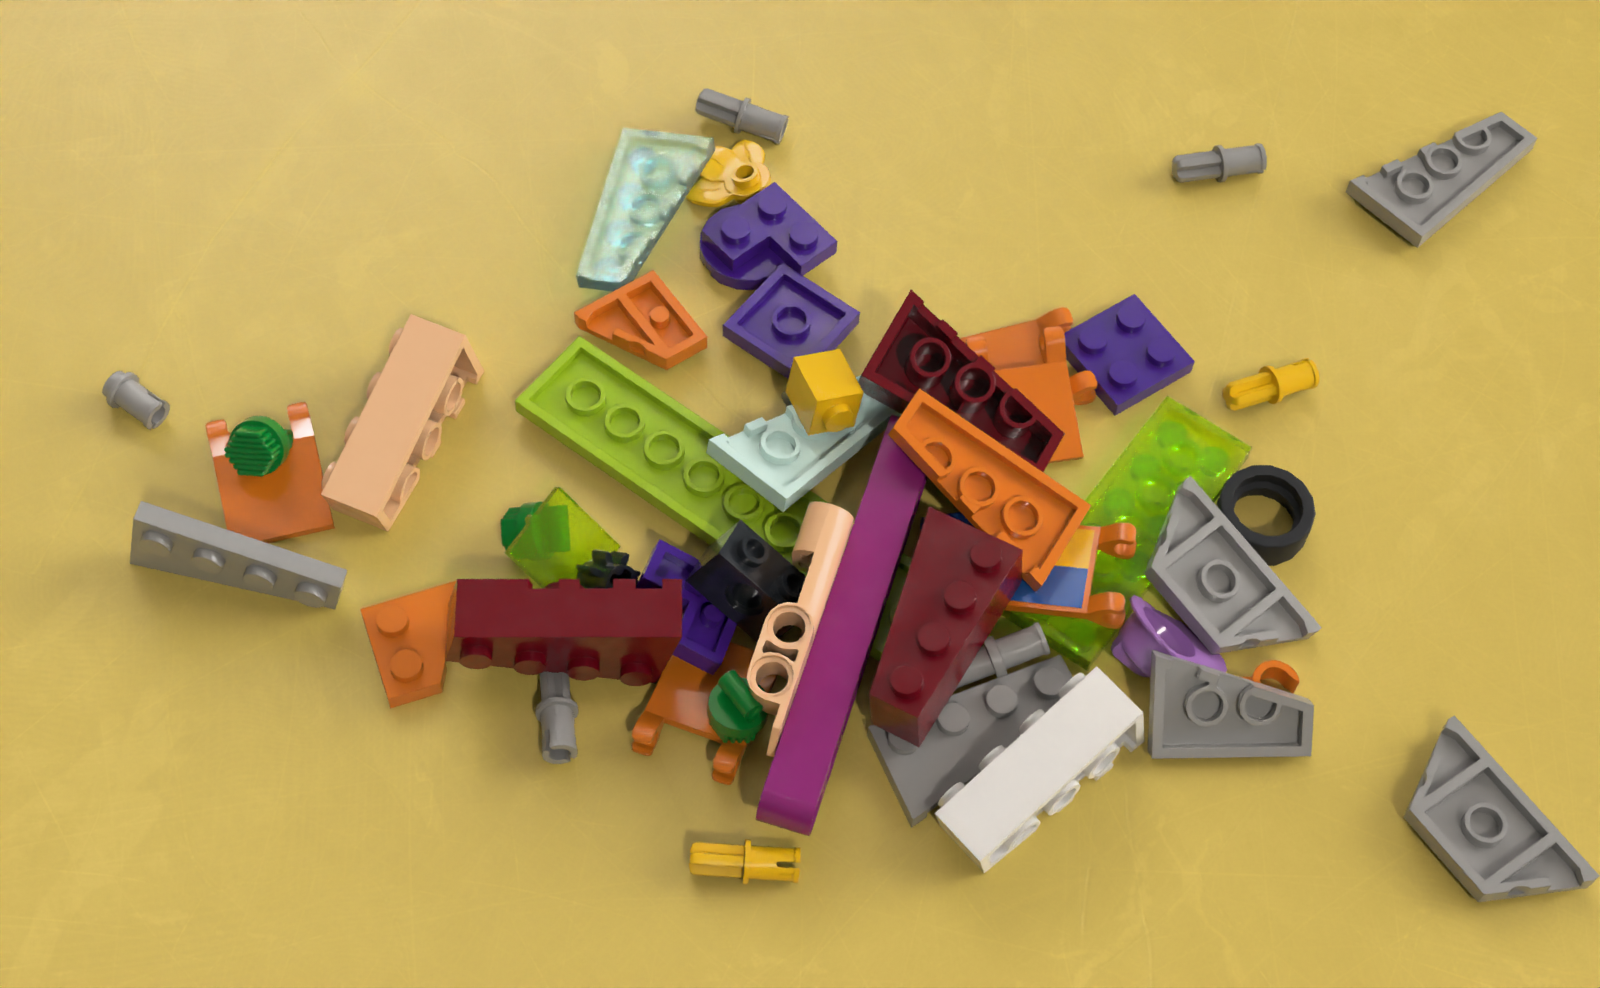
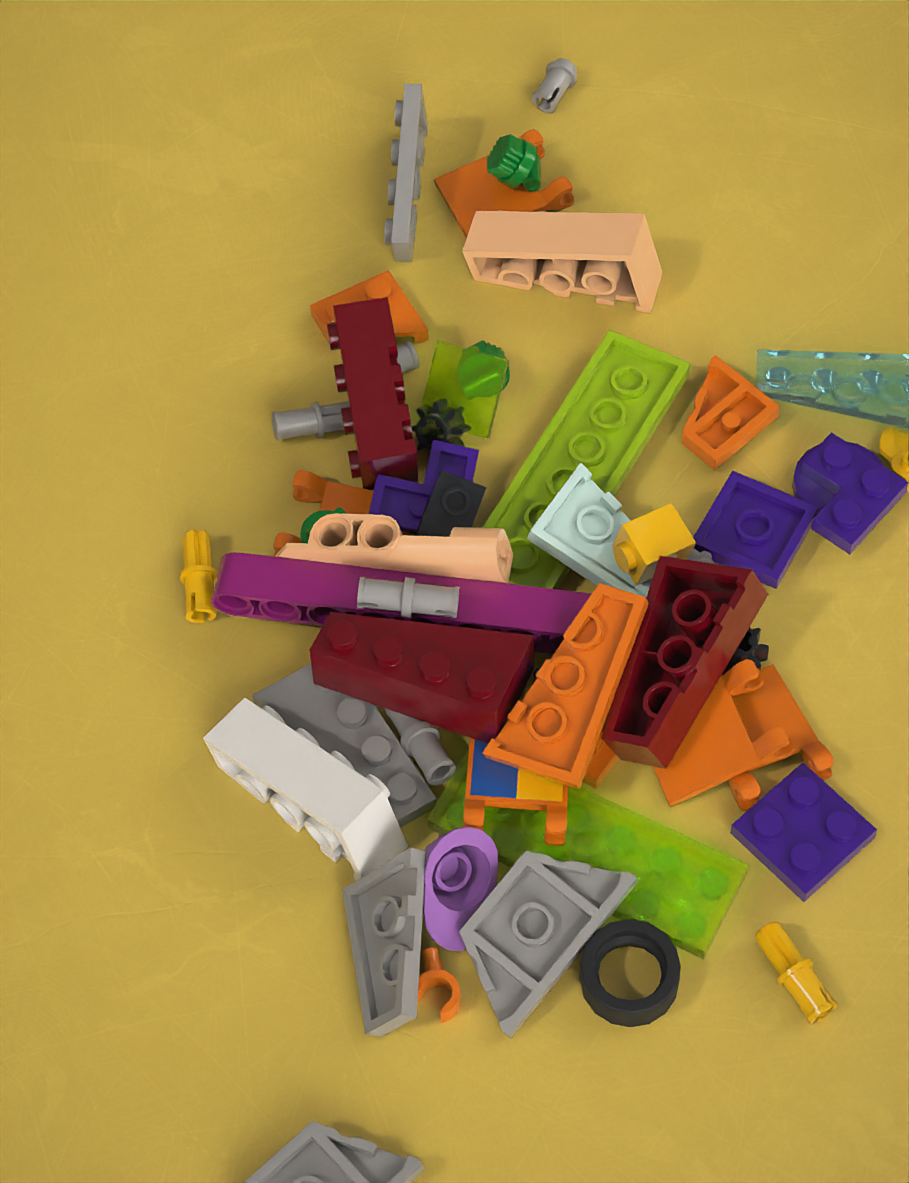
camera: 90 degrees right, 0 degrees up
none -> light grey pin [357,577,460,619]

